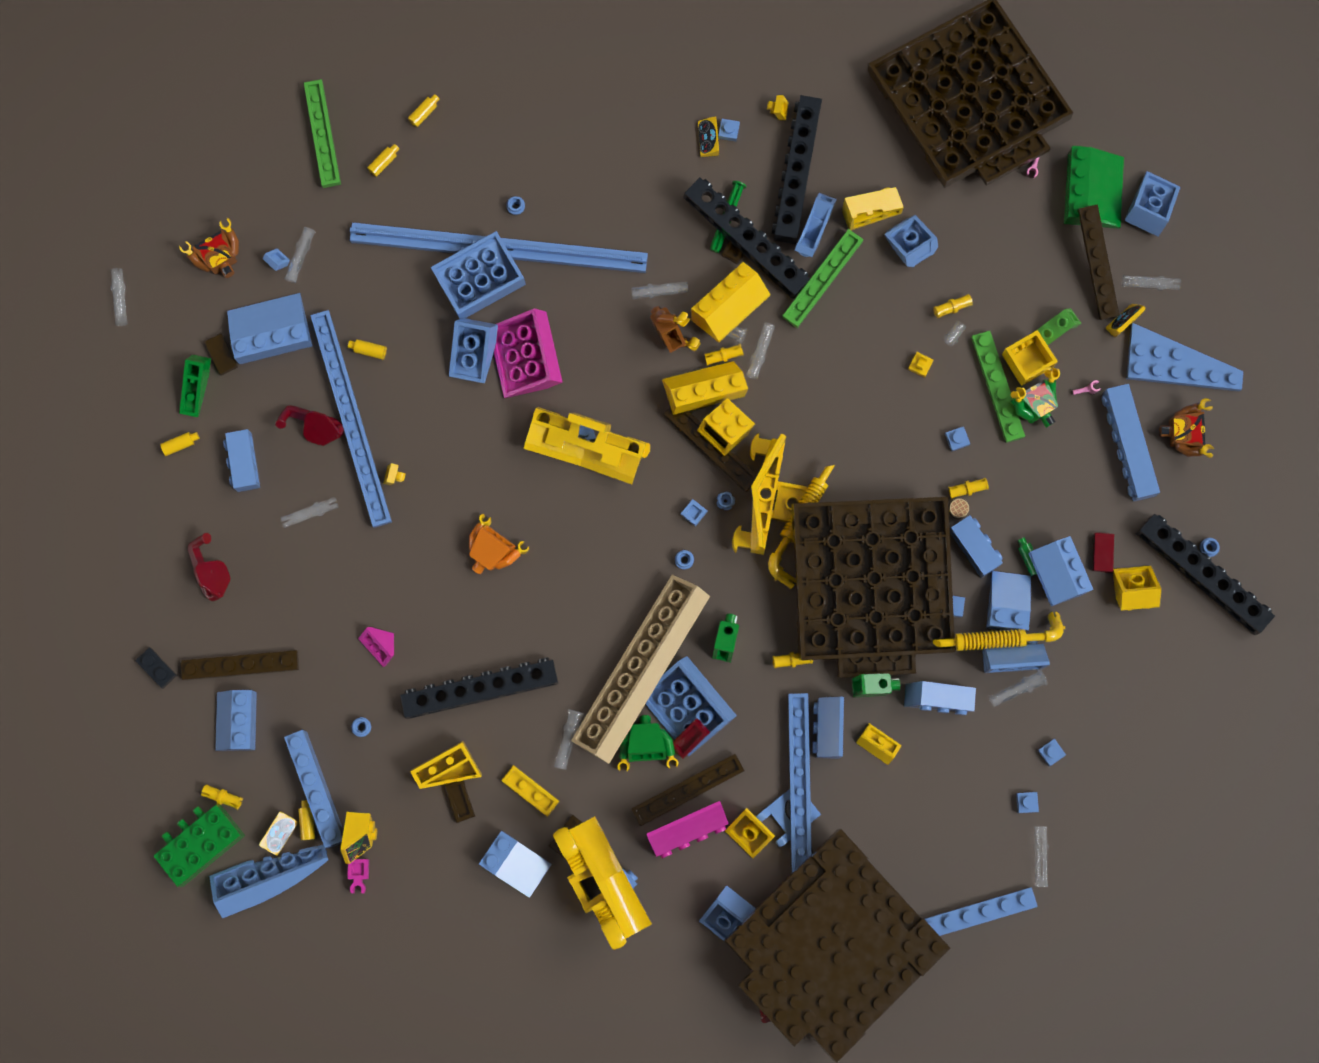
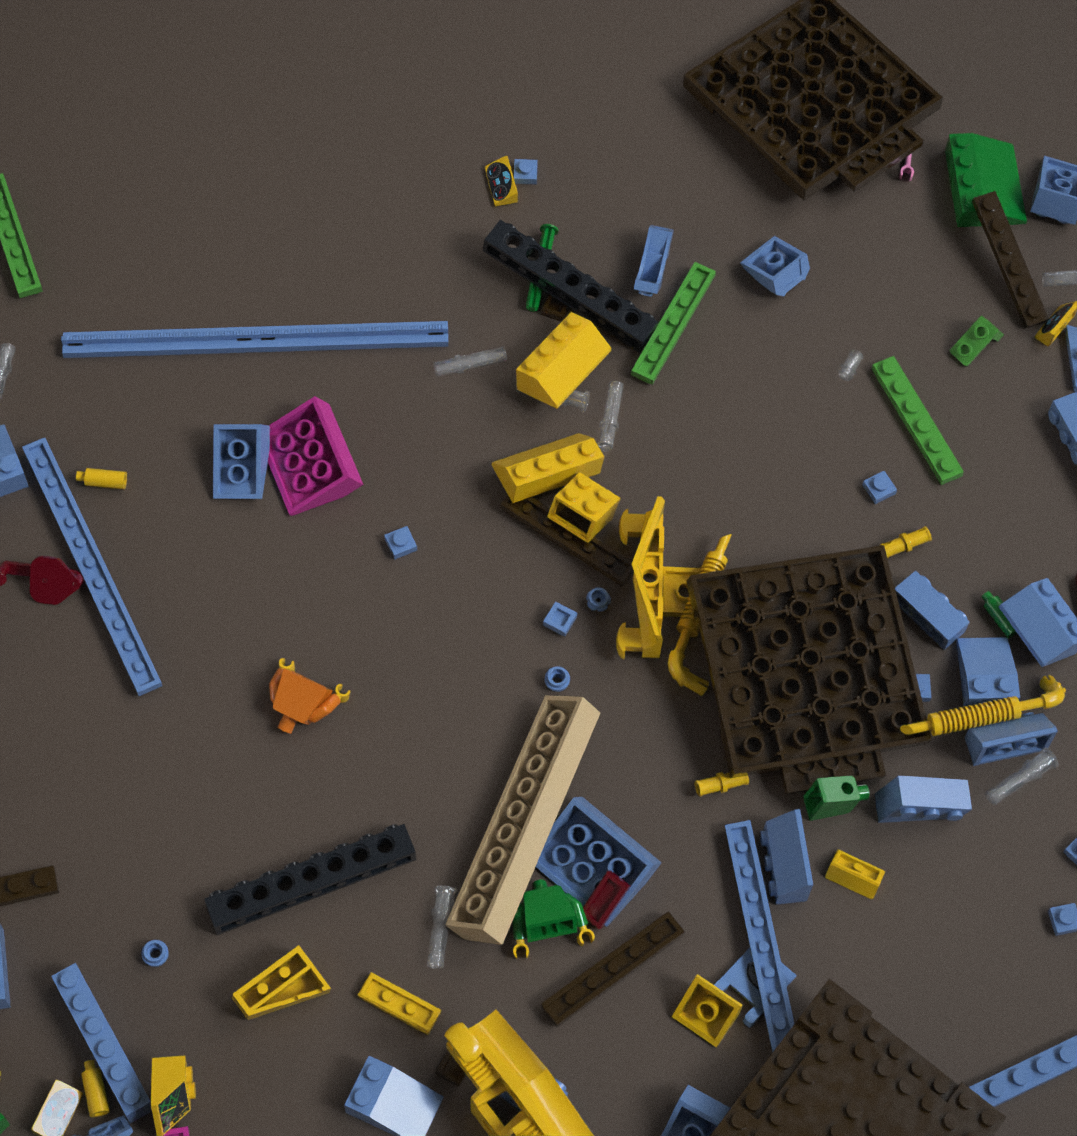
camera: 15 degrees left, 15 degrees down
clear pin [280,497,339,528] -> none
dark pink slope [359,627,394,667] -> none
yellow cylinder [367,144,399,177] -> none
yellow tile [383,463,406,486] -> none
yellow cylinder [408,94,440,127] -> none
medium blue slope [431,231,526,319] -> none
dark brown tile [444,780,476,823] -> none
medium blue plate [506,196,525,215] -> none
yellow piece [524,407,650,484] -> none
dark pink slope [646,801,729,859] -> none
dark orange torso [650,306,701,353] -> none
yellow pin [704,344,744,366] -> none
green torso [712,614,739,663] -> none
yellow tile [767,95,789,120] -> none
black brick [771,95,822,244] -> none
yellow wedge [842,187,904,230] -> none
yellow tile [908,352,934,378] -> none
yellow pin [933,294,973,318] -> none
tile [949,499,969,519] -> none
yellow piece [1002,330,1058,386] -> none
torso [1010,368,1060,428] -> none
bright pink hand [1072,380,1101,395] -> none

